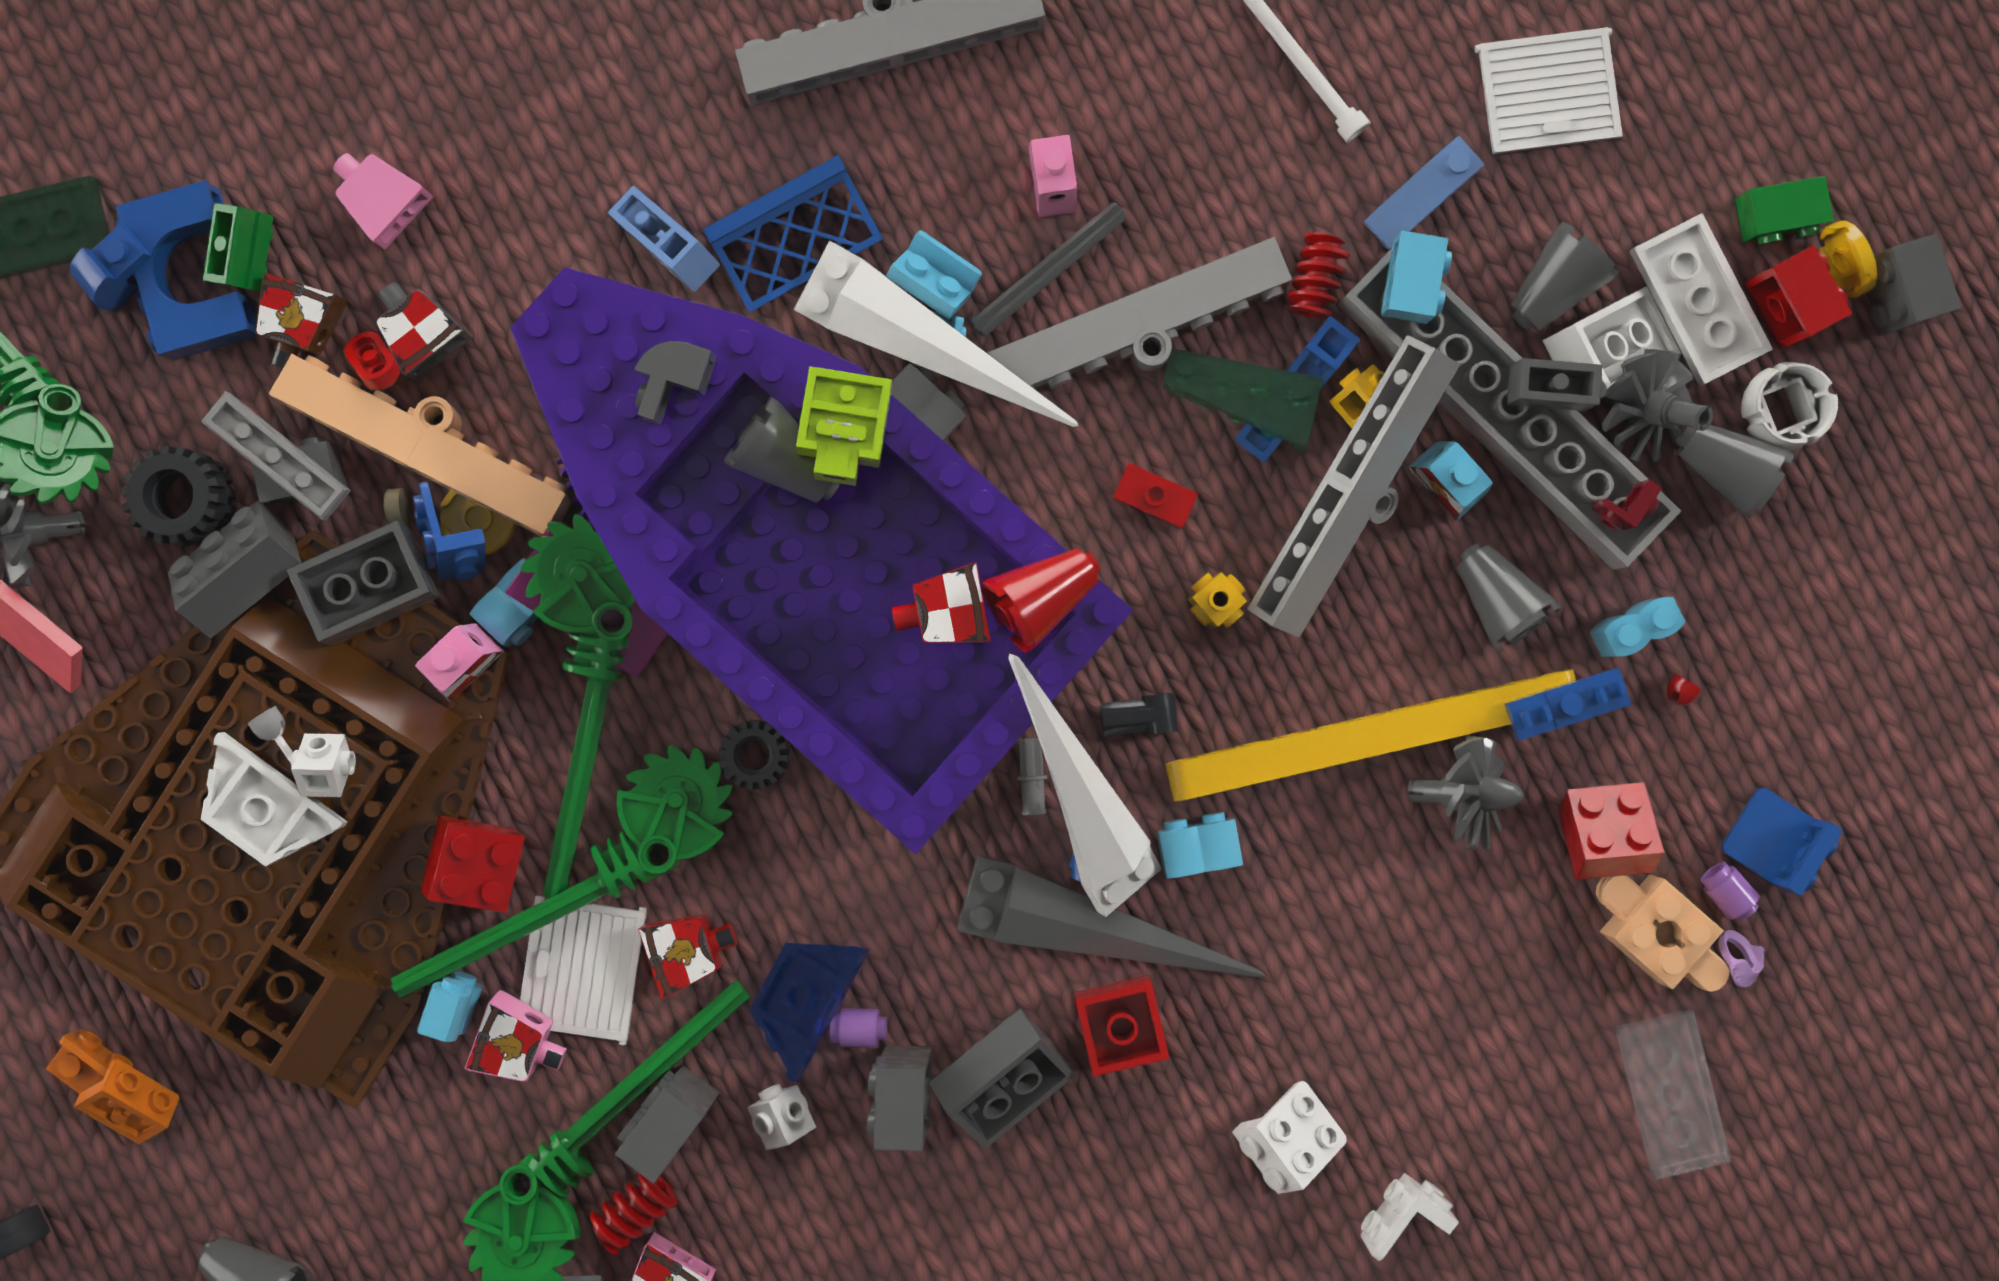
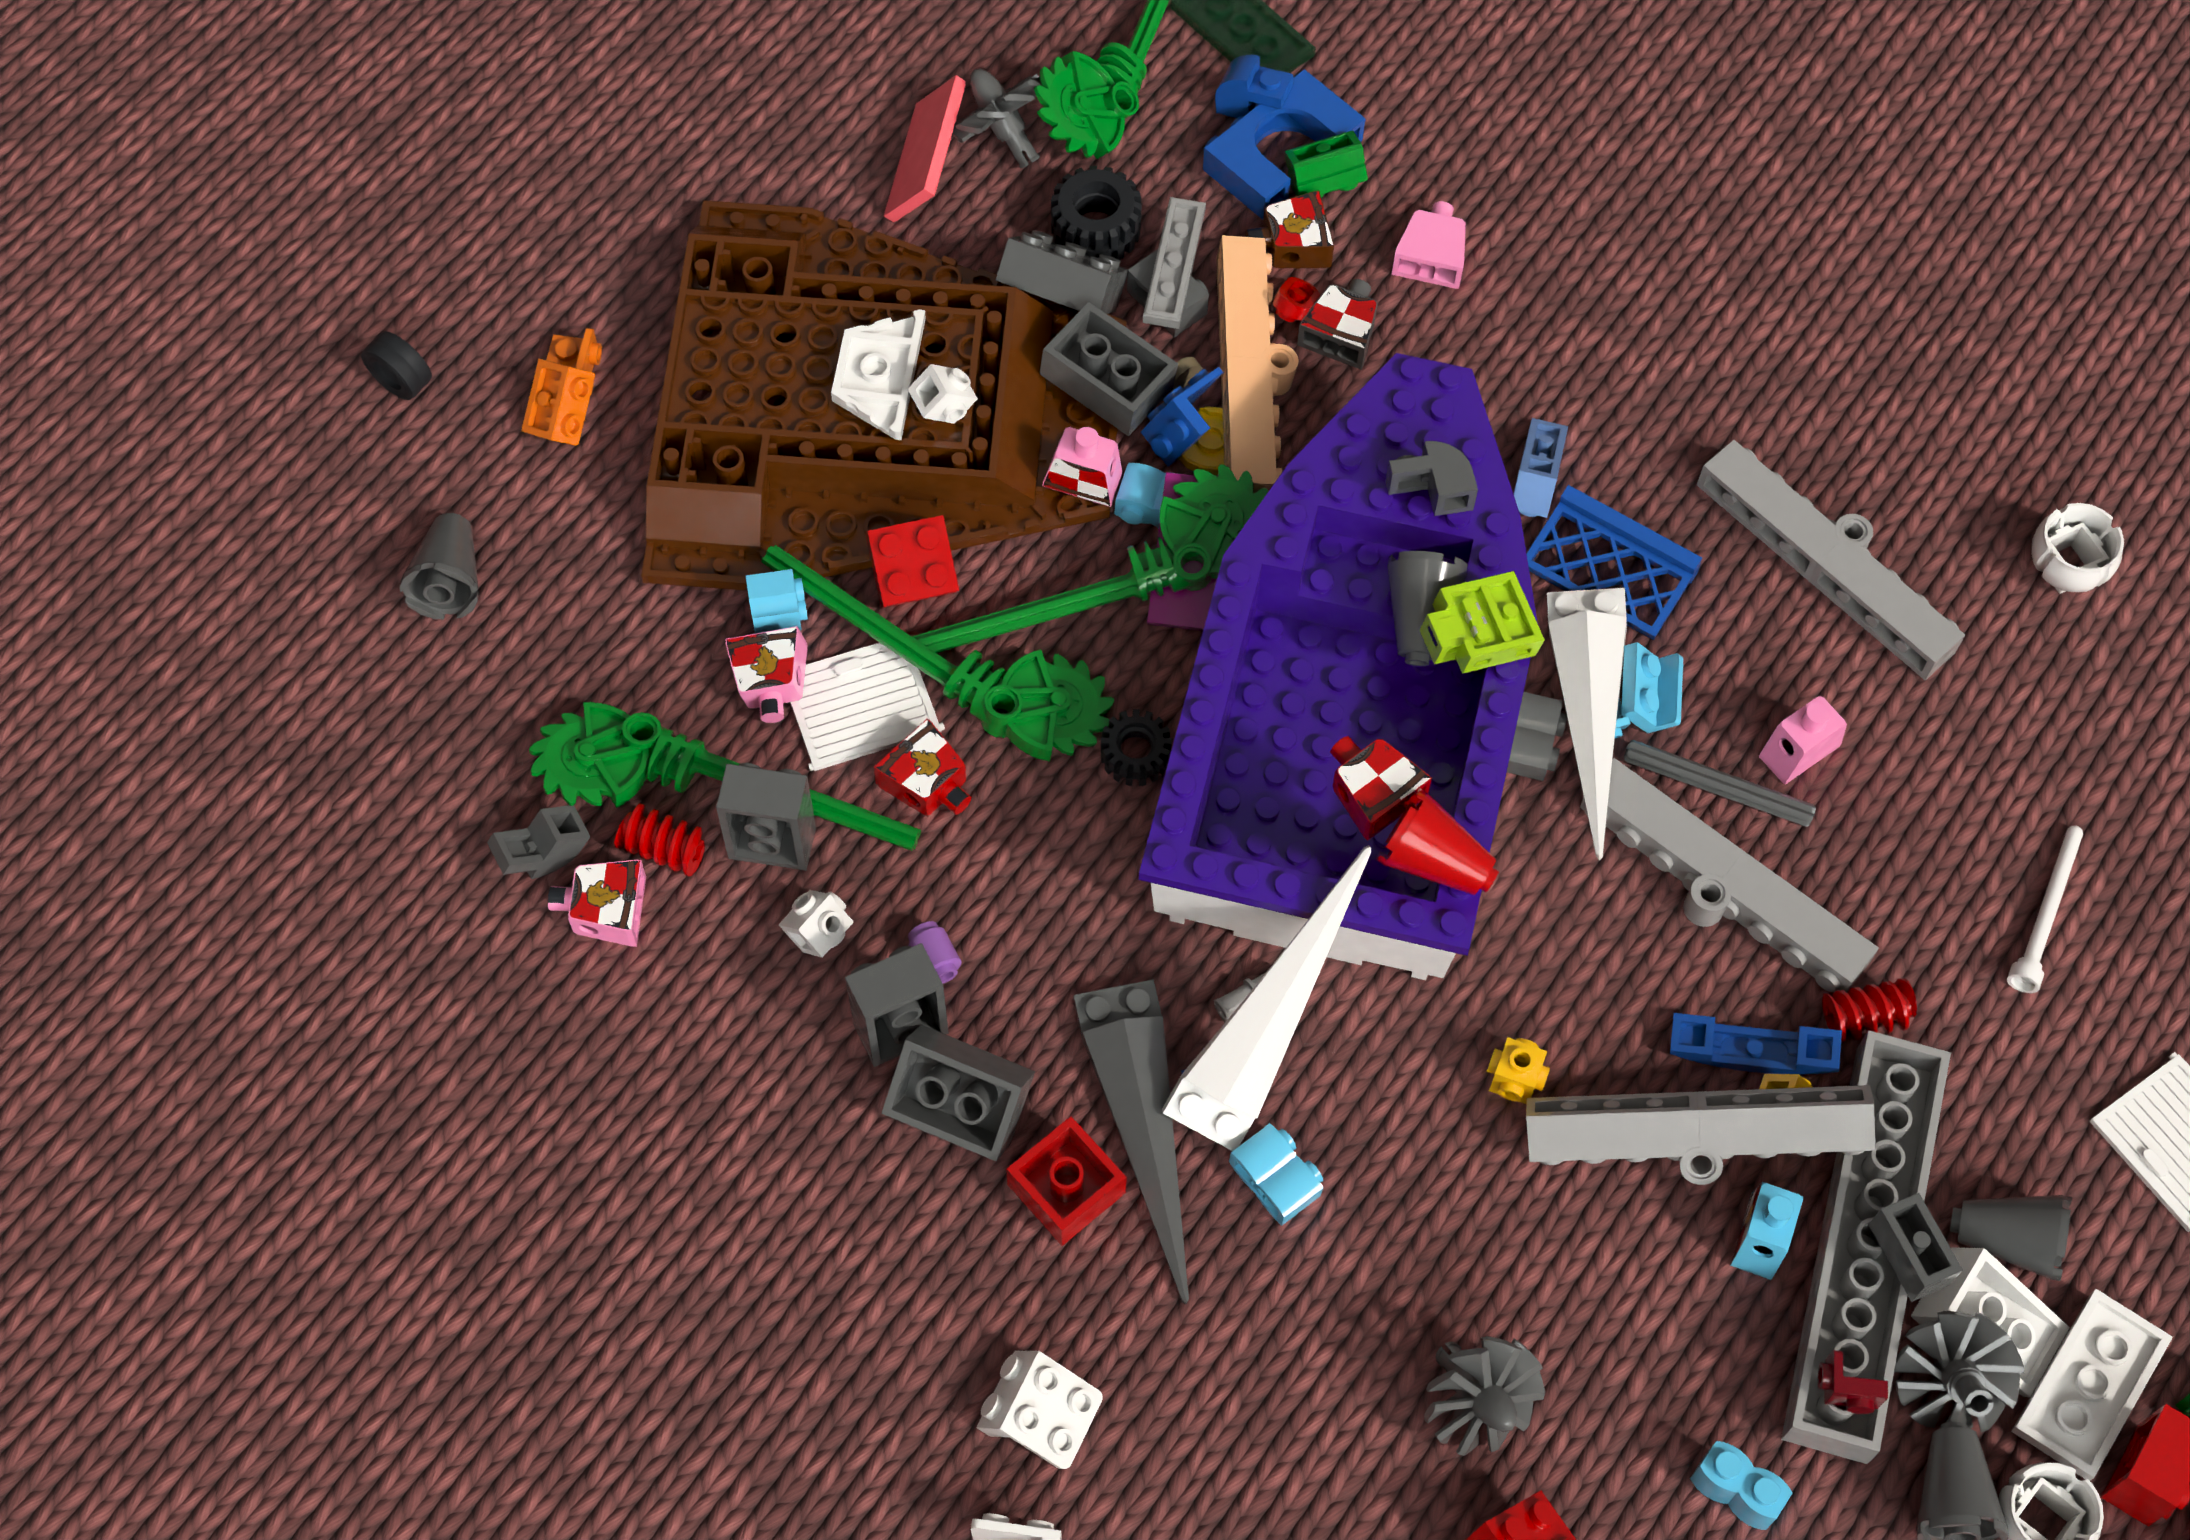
camera: 65 degrees right, 25 degrees down
light grey hinge [248,706,293,763] -> none
clear blue wing [749,943,870,1082] -> none
black piece [1100,693,1179,736] -> none
red plate [1112,462,1198,530] -> none
clear green wing [1163,348,1323,453] -> none
yellow beam [1165,669,1576,802] -> none
medium blue slope [1363,136,1485,251] -> none
medium azure brick [1381,230,1452,324] -> none
dark grey cone [1457,543,1562,653] -> none
blue plate [1505,668,1631,741] -> none

